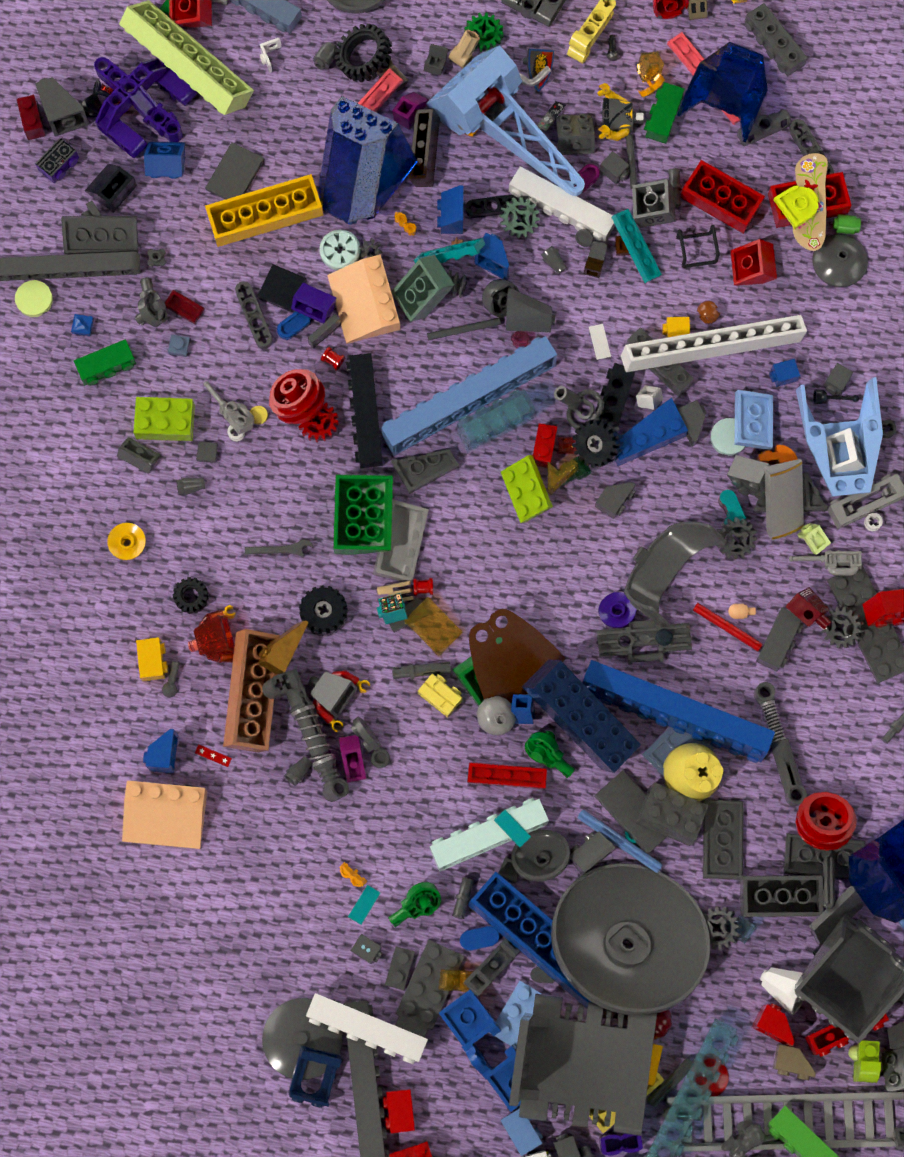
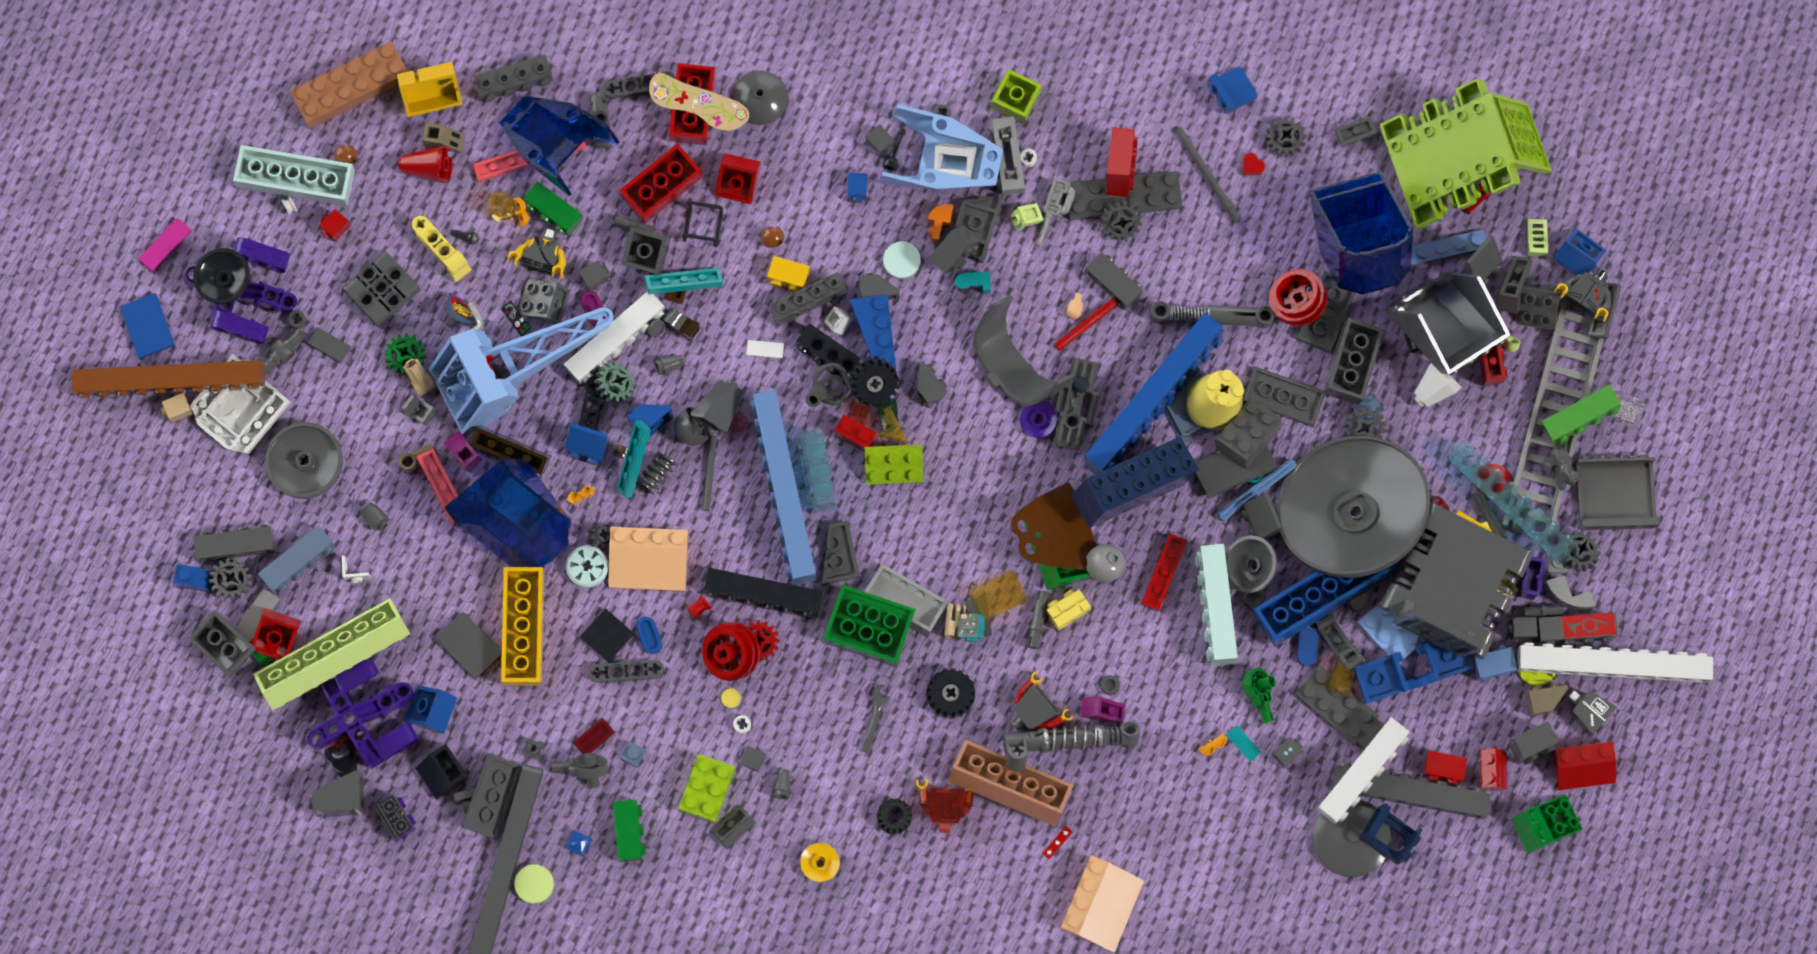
camera: 75 degrees left, 0 degrees up
dark red brick [16,95,46,140] -> none
yellow brick [136,637,168,681] -> none
blue slope [143,729,178,774] -> none
dark grey bar [162,661,180,698] -> none
light grey piece [203,381,255,434] -> none
pearl gold slope [258,620,309,675] -> none
dark grey cone [284,756,312,786] -> none
dark purple brick [291,283,336,324] -> none
dark grey tile [308,314,341,348] -> none
black tyre [335,23,392,82] -> none
dark grey tile [351,716,382,752] -> none
dark grey plate [385,946,415,991] -> none
sand green brick [391,255,454,322] -> none
red bush [413,578,433,596] -> none
dark grey pin [452,877,474,919] -> none
teal sticker [494,810,531,847] -> none
blue brick [511,694,535,724] -> none
green pin [525,731,575,778] -> none
white brick [621,315,807,372] -> none
dark grey bar [625,135,637,189] -> none
dark grey gear [716,517,757,559] -> none
light blue plate [734,390,773,450] -> none
red slope [752,1003,795,1046] -> none
light grey slope [764,459,804,541] -> none
dark tan slope [773,1044,816,1081] -> none
neon yellow tile [774,186,819,229] -> none
dark red torso [785,587,832,630] -> none
dark grey tile [809,886,864,945] -> none
dark grey axle [823,857,835,909] -> none
bright green brick [833,214,861,234] -> none
lime brick [853,1040,881,1083] -> none

